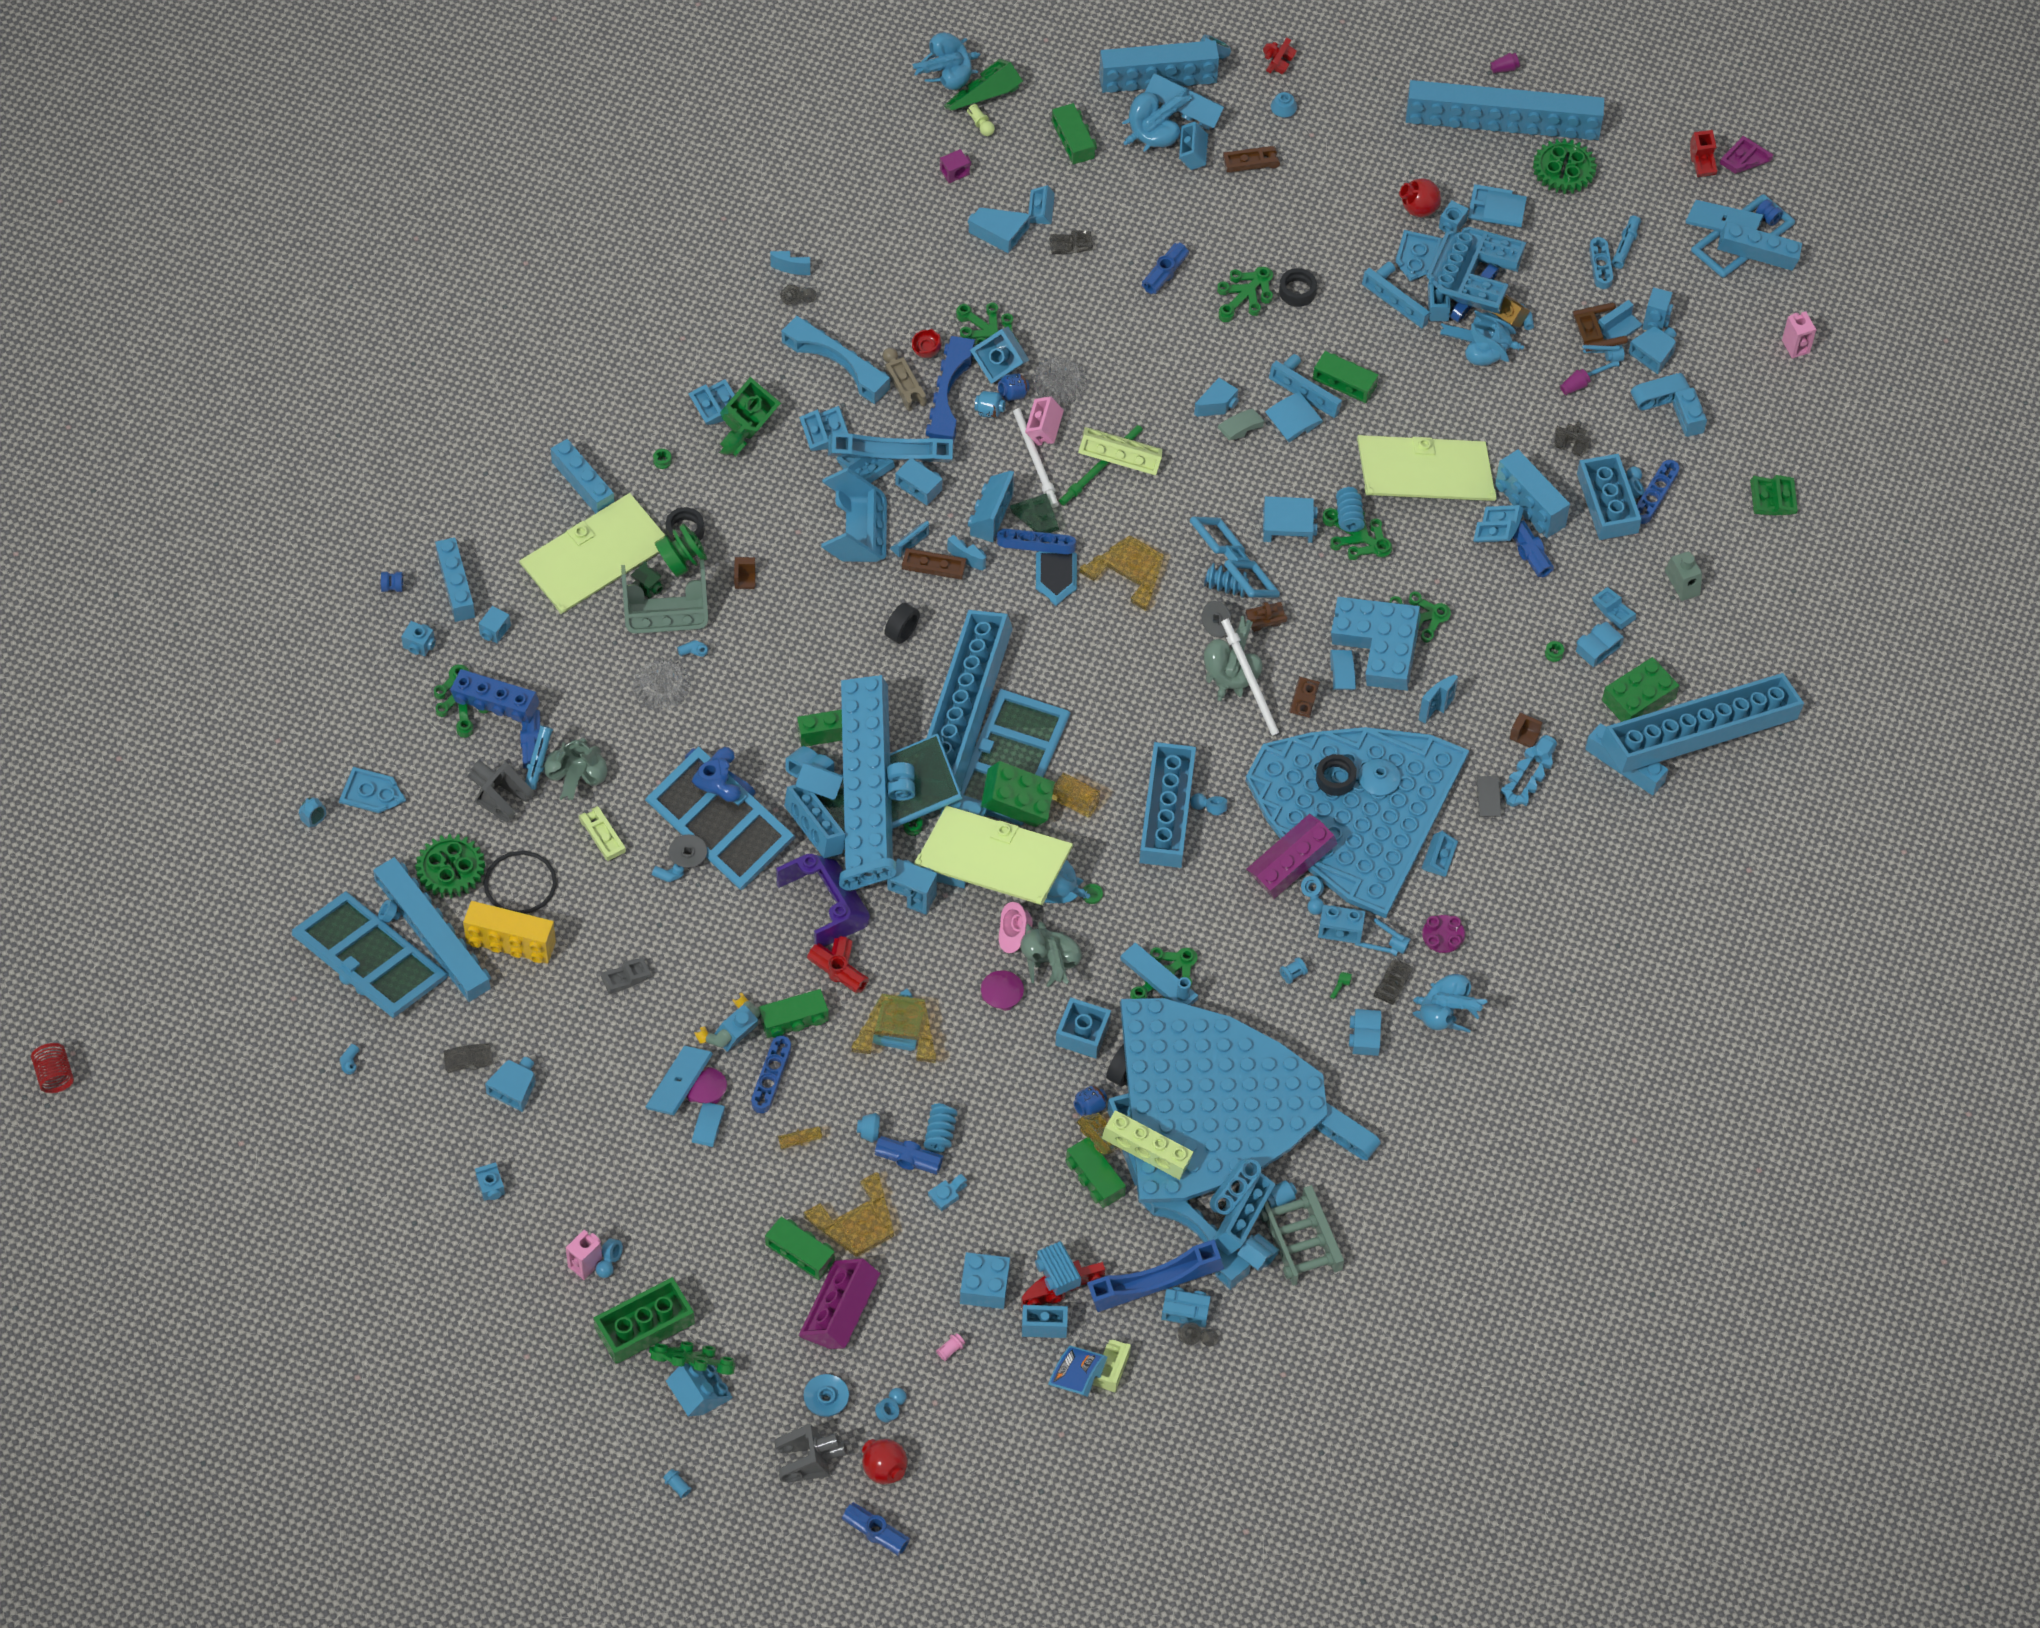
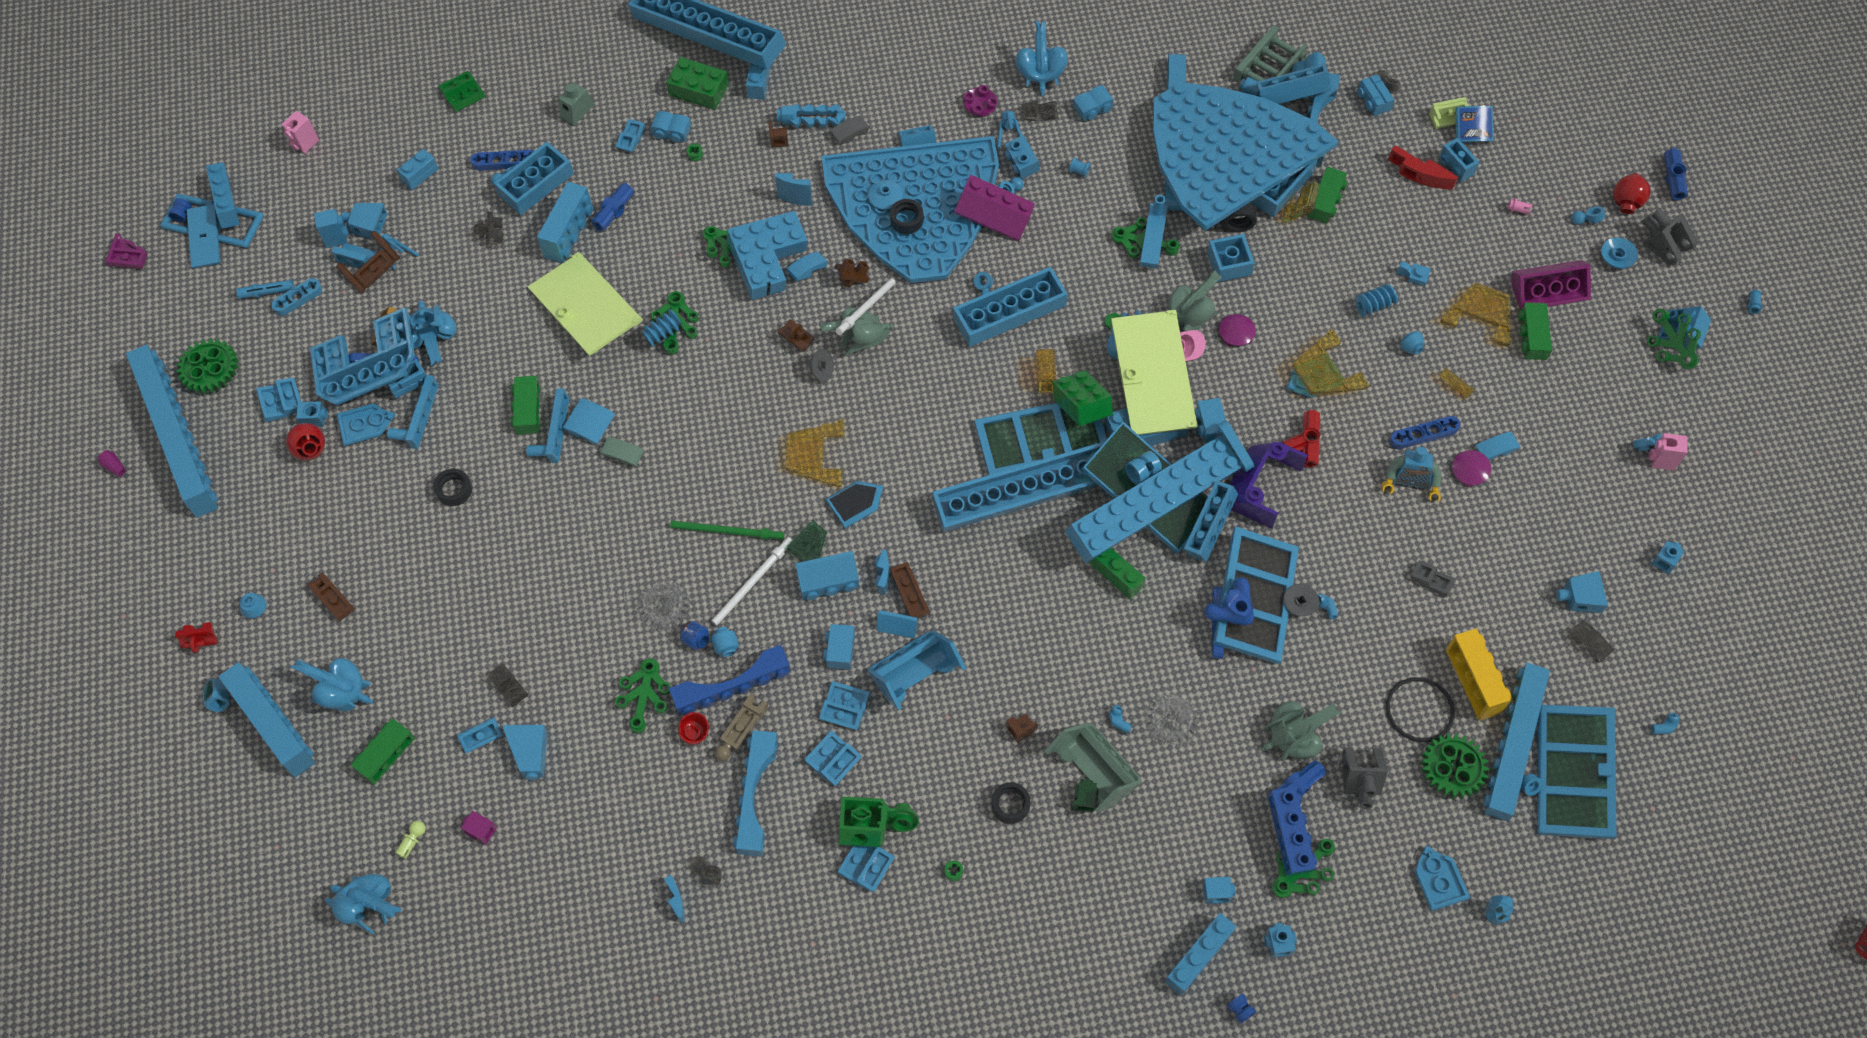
camera: 120 degrees left, 5 degrees up
yellowish green door [519,493,665,614] -> none
dark azure pin [525,725,553,790] -> none
dark azure brick [550,439,614,514] -> none
yellowish green plate [578,806,626,861] -> none
green brick [593,1277,695,1364] -> none
dark azure piece [645,1046,713,1116] -> none
green wheel [654,523,707,578] -> none
green brick [758,989,829,1038] -> none
dark azure brick [786,746,834,778] -> none
dark azure slope [795,762,843,800] -> none
dark azure arch [828,433,953,463] -> none
blue piece [875,1136,943,1175] -> none
black tyre [885,602,920,644] -> none
green wedge [943,59,1023,110] -> none
dark azure brick [960,1252,1010,1309] -> none
dark azure slope [970,326,1029,384] -> none
blue beam [997,529,1076,554] -> none
bright pink brick [1025,397,1064,446] -> none
dark azure brick [1035,1241,1081,1296] -> none
blue head [1074,1085,1107,1118] -> none
yellowish green fence [1078,427,1162,475] -> none
blue arch [1087,1239,1224,1312] -> none
yellowish green brick [1102,1110,1193,1180] -> none
blue piece [1142,242,1189,294] -> none
dark azure brick [1145,73,1224,130] -> none
dark azure brick [1179,122,1208,170] -> none
dark azure bar [1190,516,1280,598] -> none
dark azure slope [1194,378,1239,417] -> none
dark azure piece [1204,563,1249,598] -> none
dark azure beam [1210,1159,1261,1214] -> none
green plant [1217,267,1273,322] -> none
dark azure panel [1263,496,1317,543] -> none
green hand [1330,972,1352,1000] -> none
dark azure slope [1473,505,1524,542] -> none
dark azure slope [1482,190,1527,227] -> none
magenta cone [1560,369,1591,395] -> none
dark azure beam [1630,373,1690,411] -> none
red brick [1690,130,1718,177] -> none

